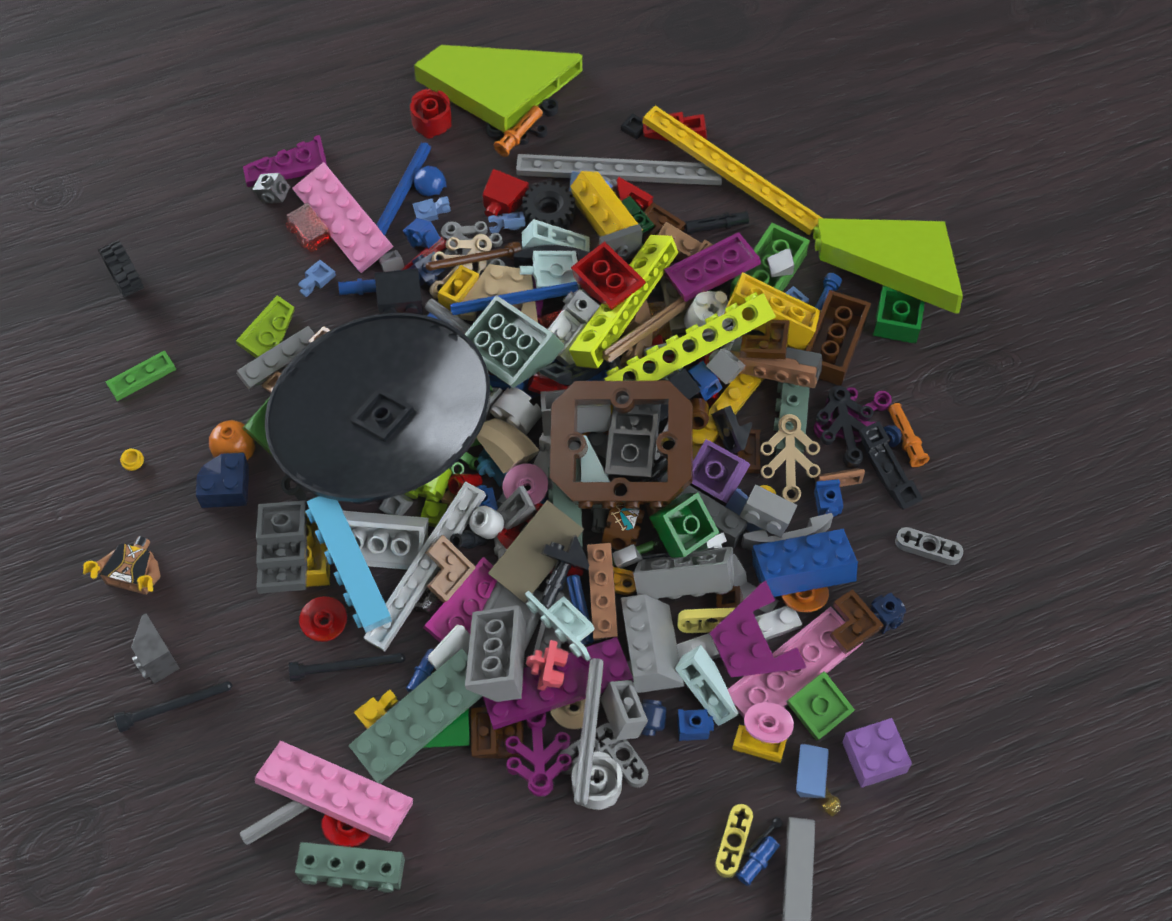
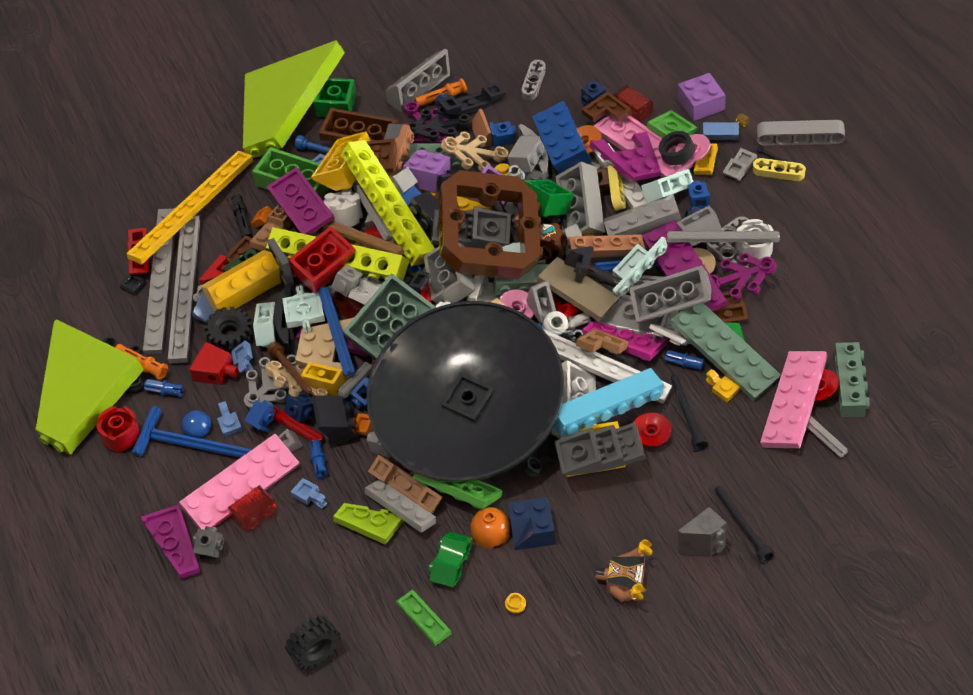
camera: 90 degrees left, 10 degrees down
coral hips [526,640,568,691] -> none
blue pin [736,836,780,886] -> none
slope [767,249,794,277] -> none
none -> blue axle [132,406,162,457]
none -> light grey plate [143,208,175,355]
none -> blue axle [144,379,183,397]
none -> orange plate [250,206,272,228]
none -> light grey slope [385,49,450,112]
none -> medium lavender brick [403,150,450,193]
none -> green brick [429,532,473,587]
none -> light grey pin [509,165,525,182]
none -> clear red brick [613,84,653,121]
none -> black tyre [659,131,695,165]
none -> light grey slope [723,148,757,181]

